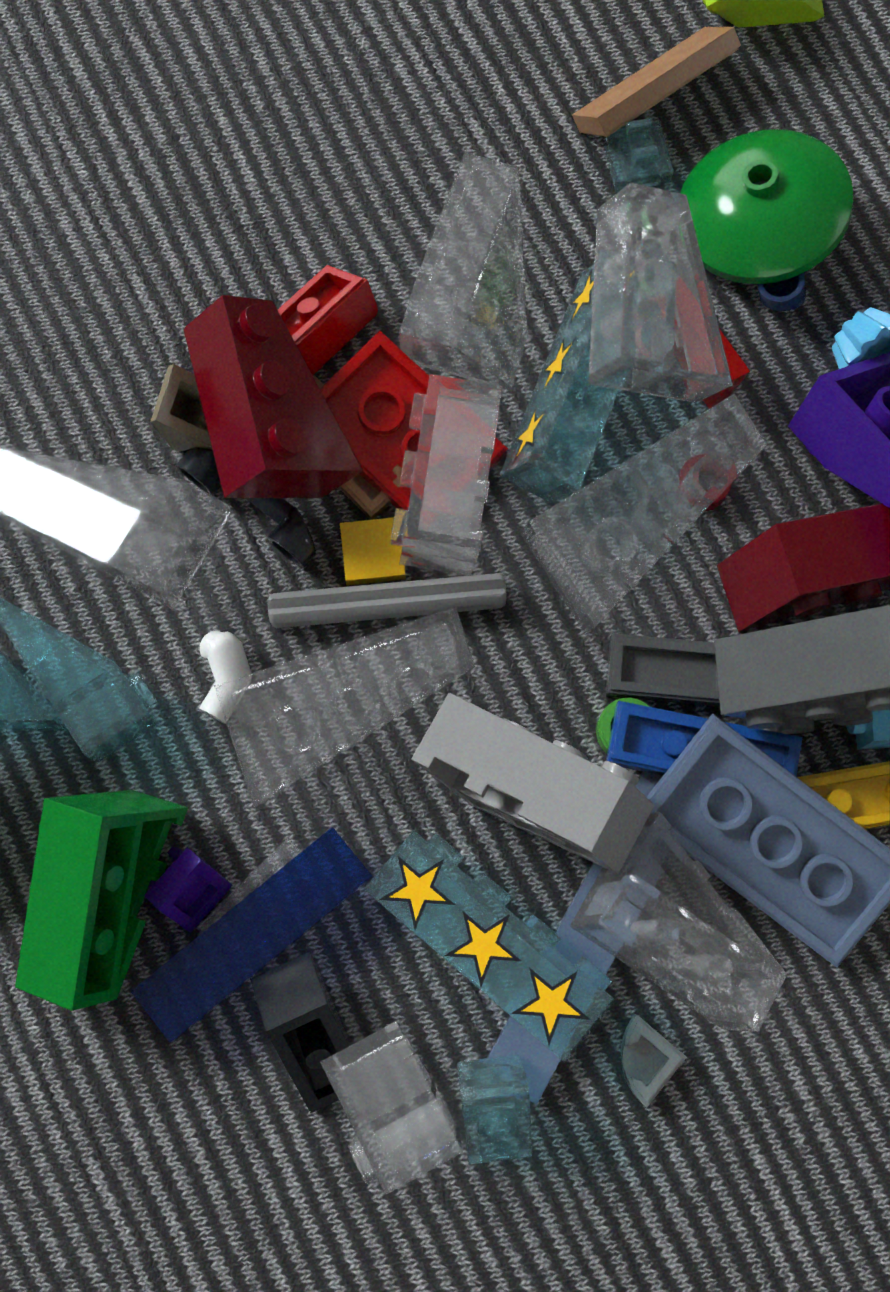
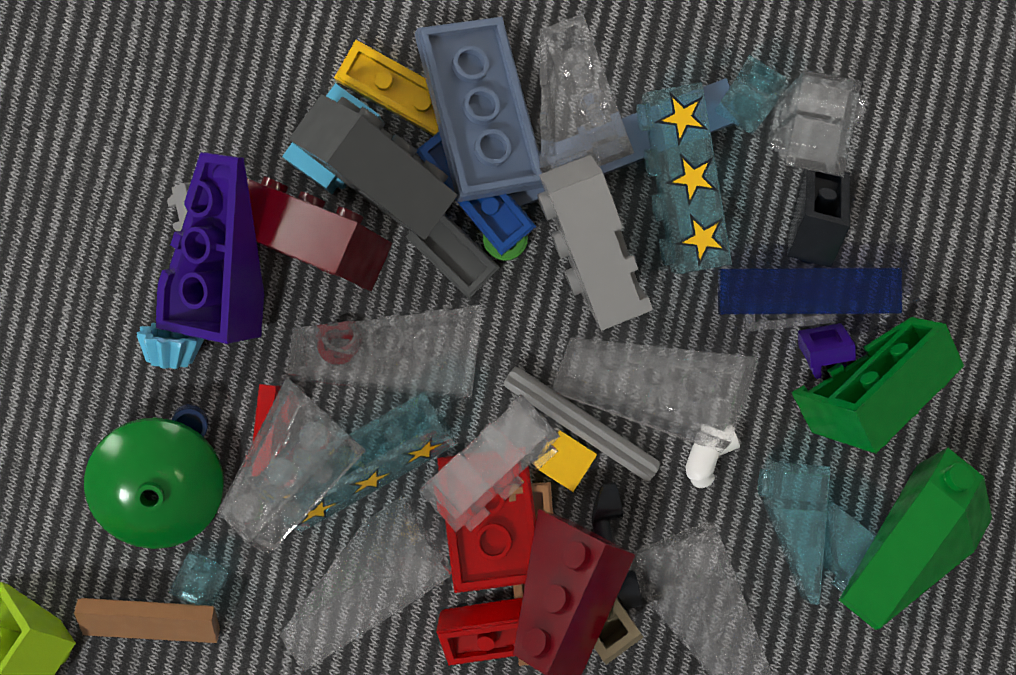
camera: 135 degrees left, 10 degrees up
light grey tile [621,1014,687,1108] -> none

